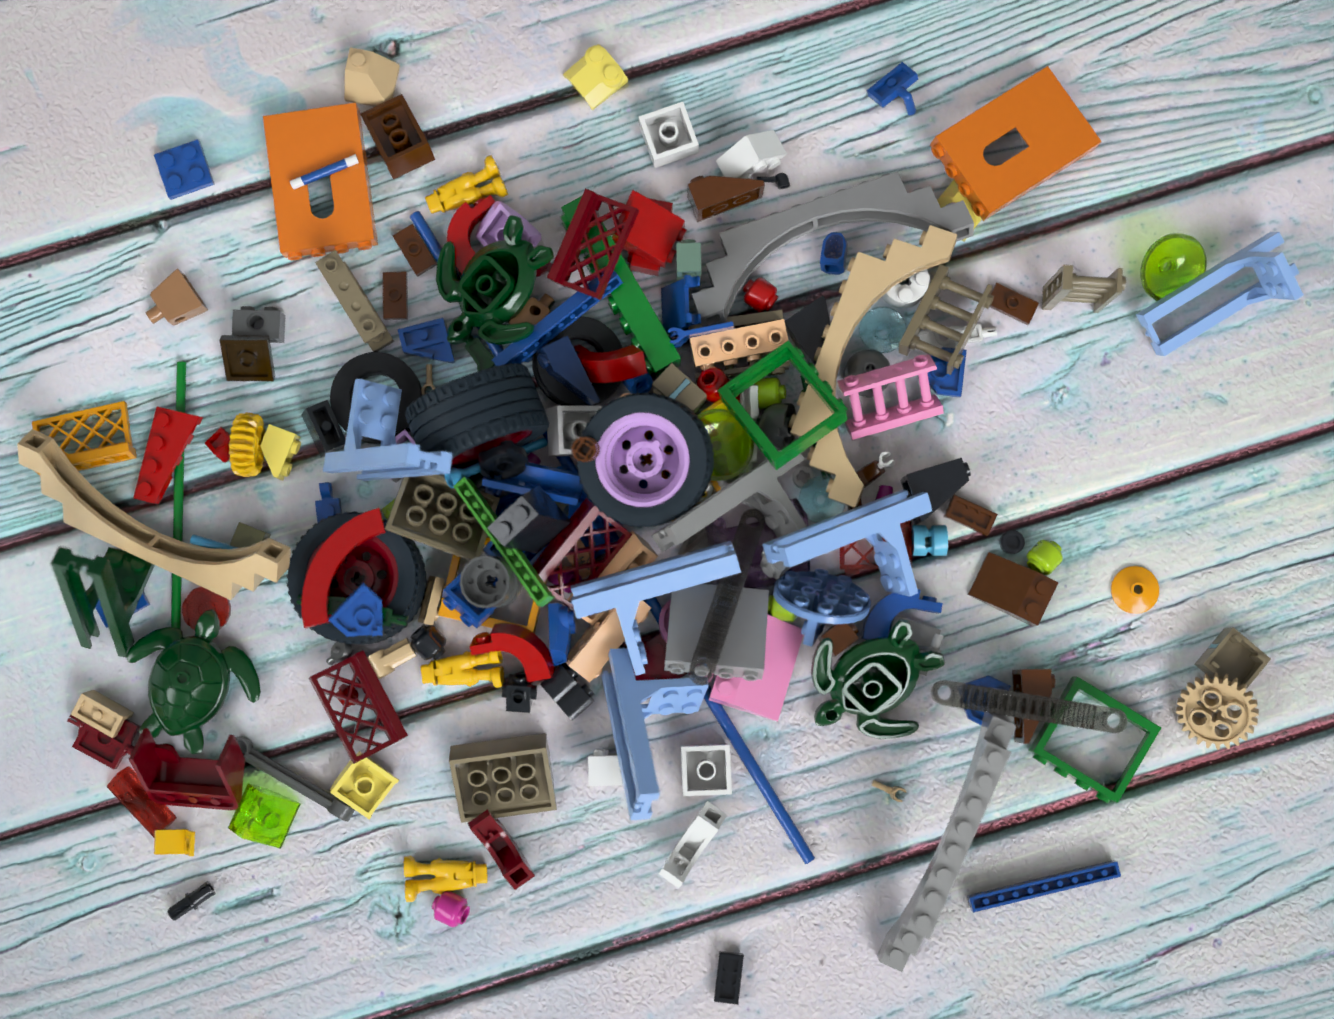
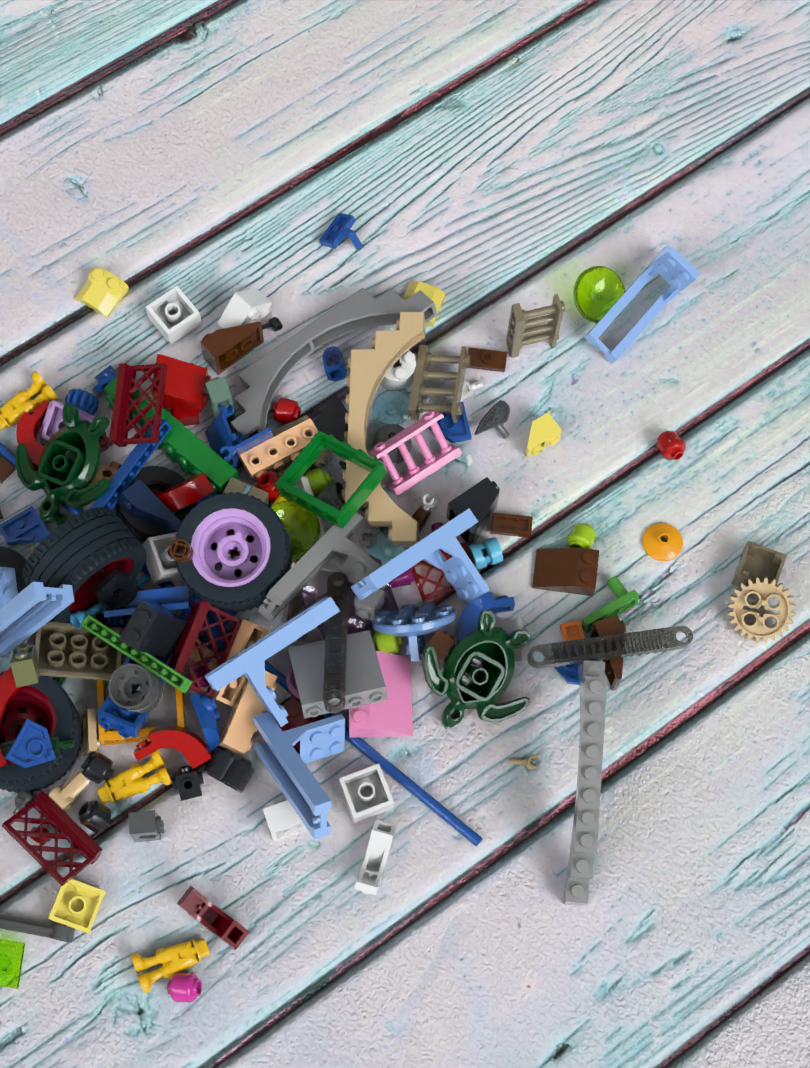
camera: 25 degrees left, 15 degrees down
dark tan slope [449,733,557,823] -> none
black plate [714,951,744,1005] -> none
orange panel [930,66,1102,221] -> none
blue piece [967,860,1121,913] -> none
black tile [999,530,1025,554] -> none
green window [1028,676,1161,804] -> none
none -> olive slope [10,644,40,688]
none -> blue gear [64,388,100,416]
none -> black head [78,800,111,832]
none -> blue plate [92,365,118,396]
none -> dark grey brick [128,810,164,843]
none -> shield [474,400,510,439]
none -> light yellow slope [525,412,562,458]
none -> orange plate [560,620,585,646]
none -> bright green piece [582,576,639,634]
none -> red head [656,431,686,460]

